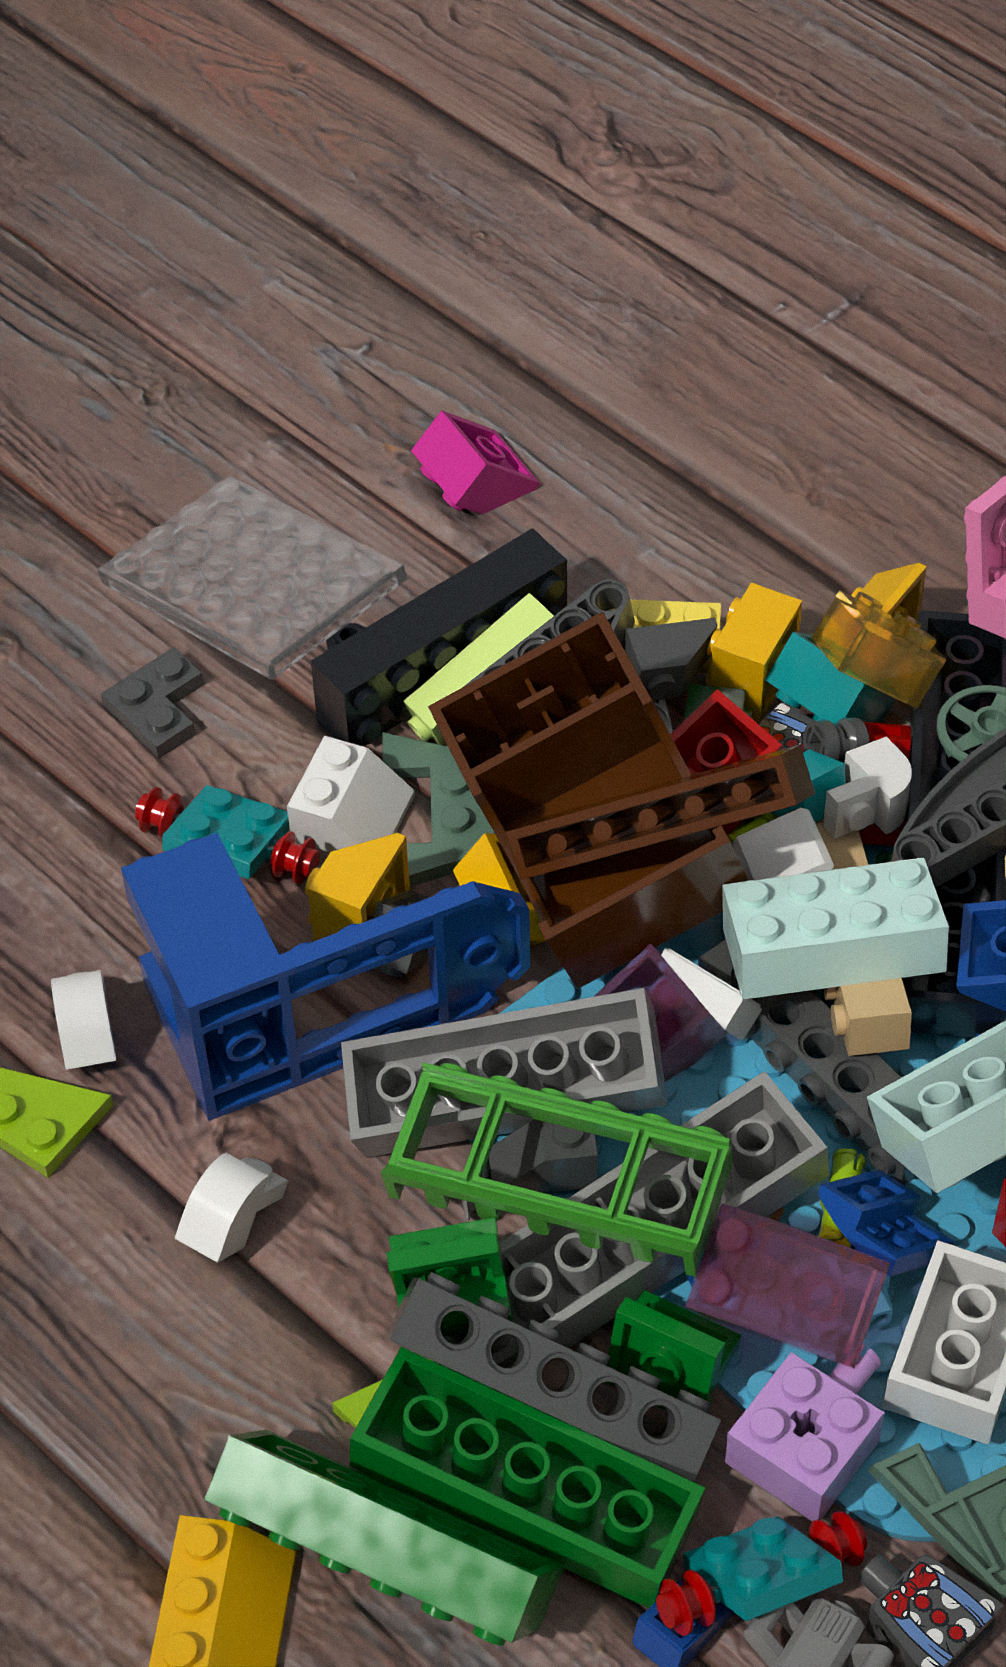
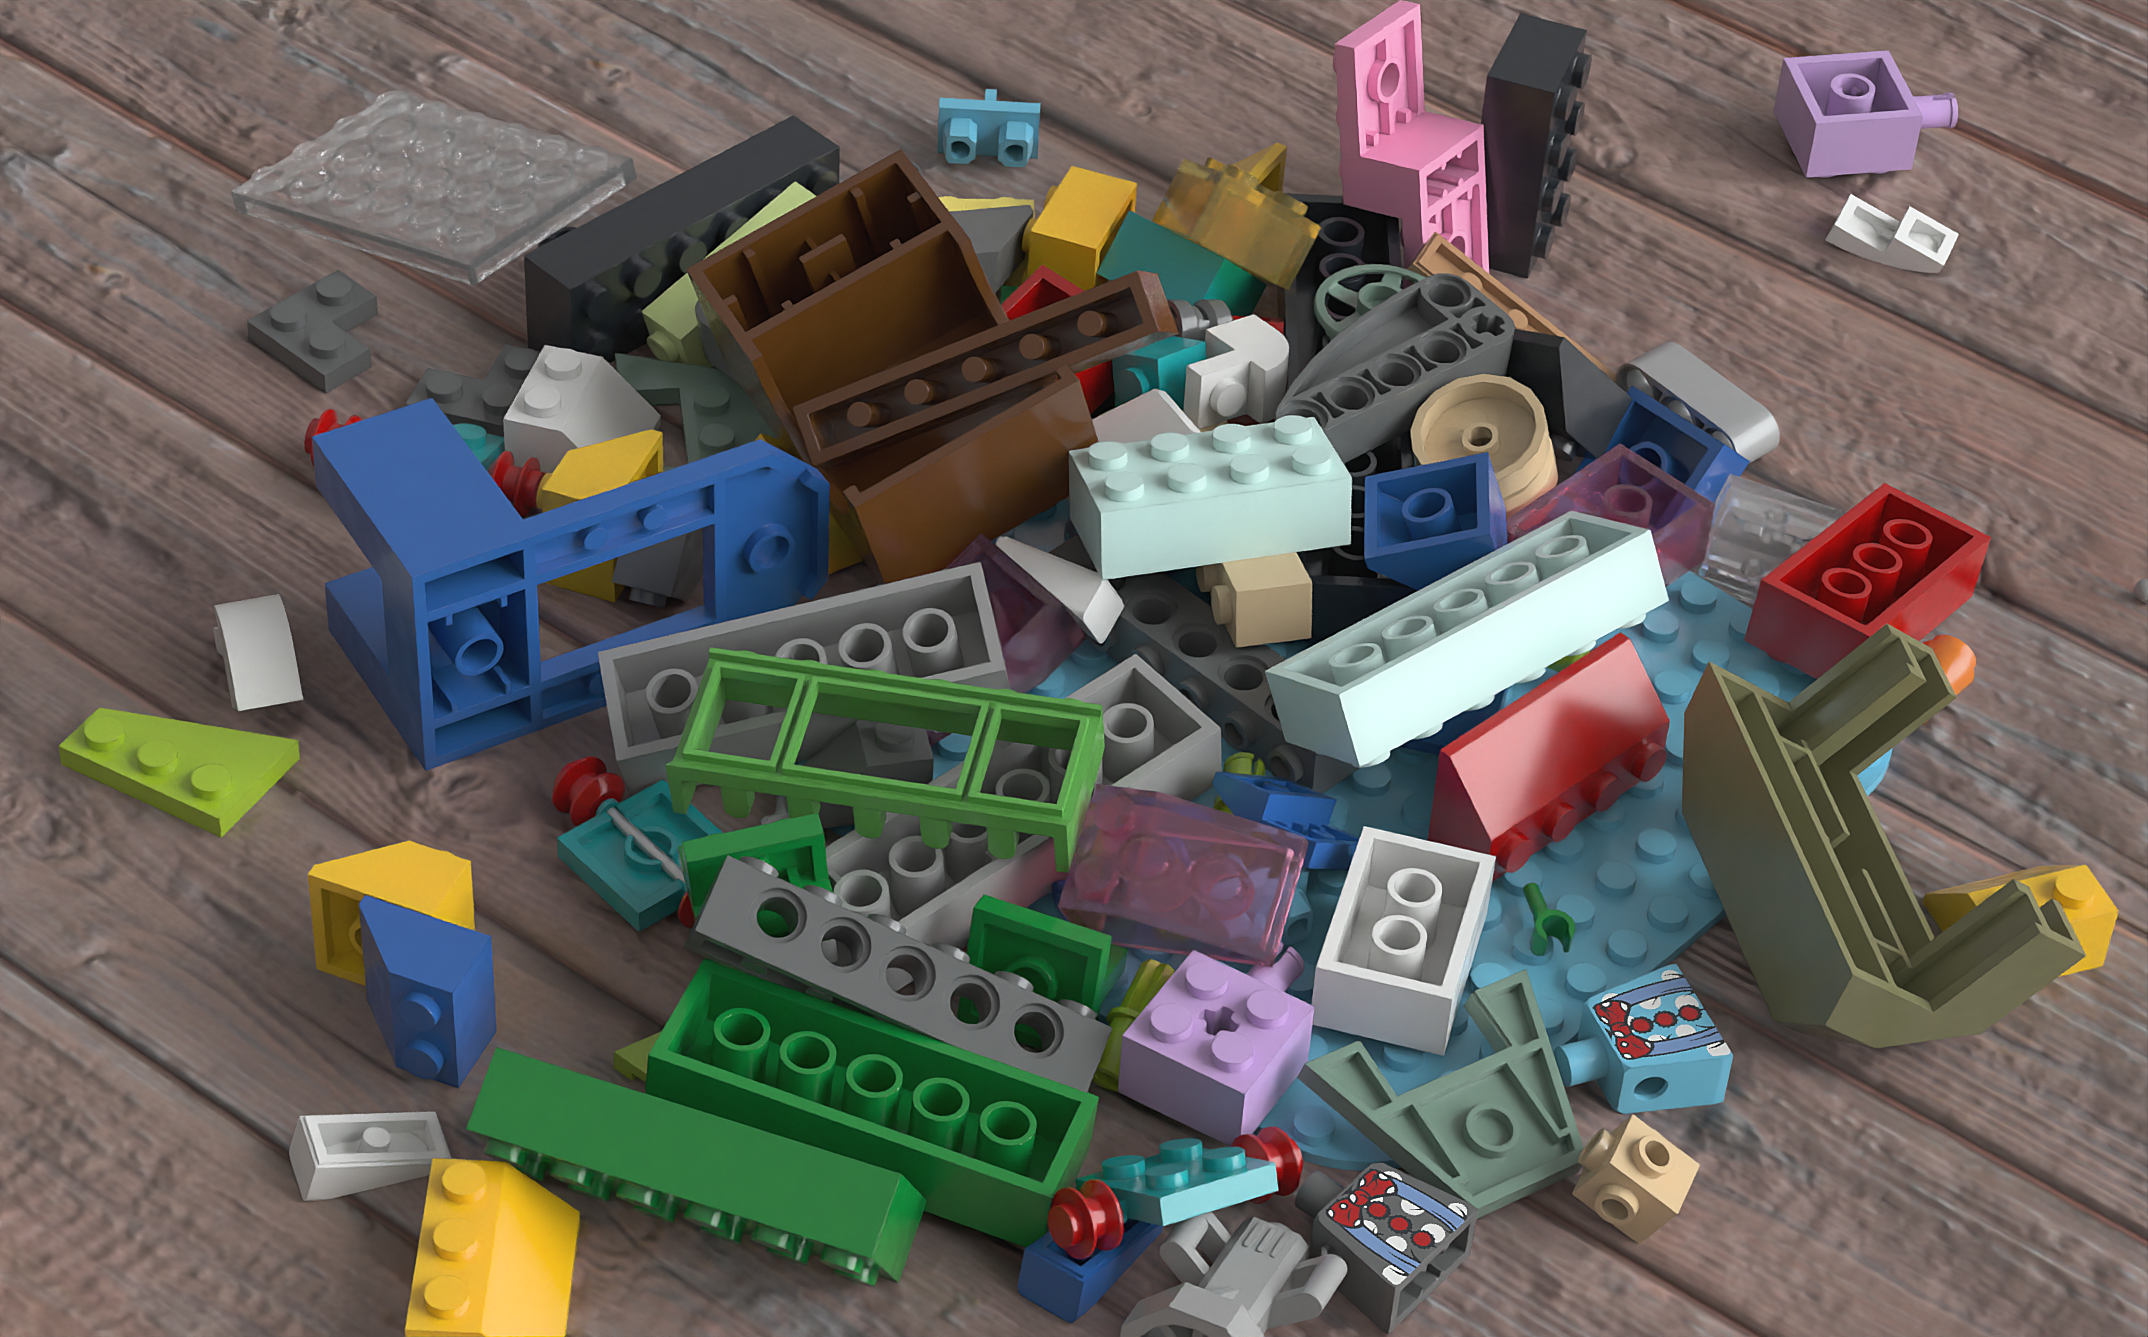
camera: 10 degrees left, 10 degrees down
white brick [175,1152,289,1263] -> none
dark pink slope [411,410,541,514] -> none
none -> white slope [289,1112,452,1201]
none -> yellow slope [307,841,475,986]
none -> blue slope [359,895,497,1088]
none -> dark grey plate [405,344,541,437]
none -> teal plate [552,756,723,932]
none -> medium azure hips [937,89,1041,167]
none -> lime axle [1092,959,1175,1092]

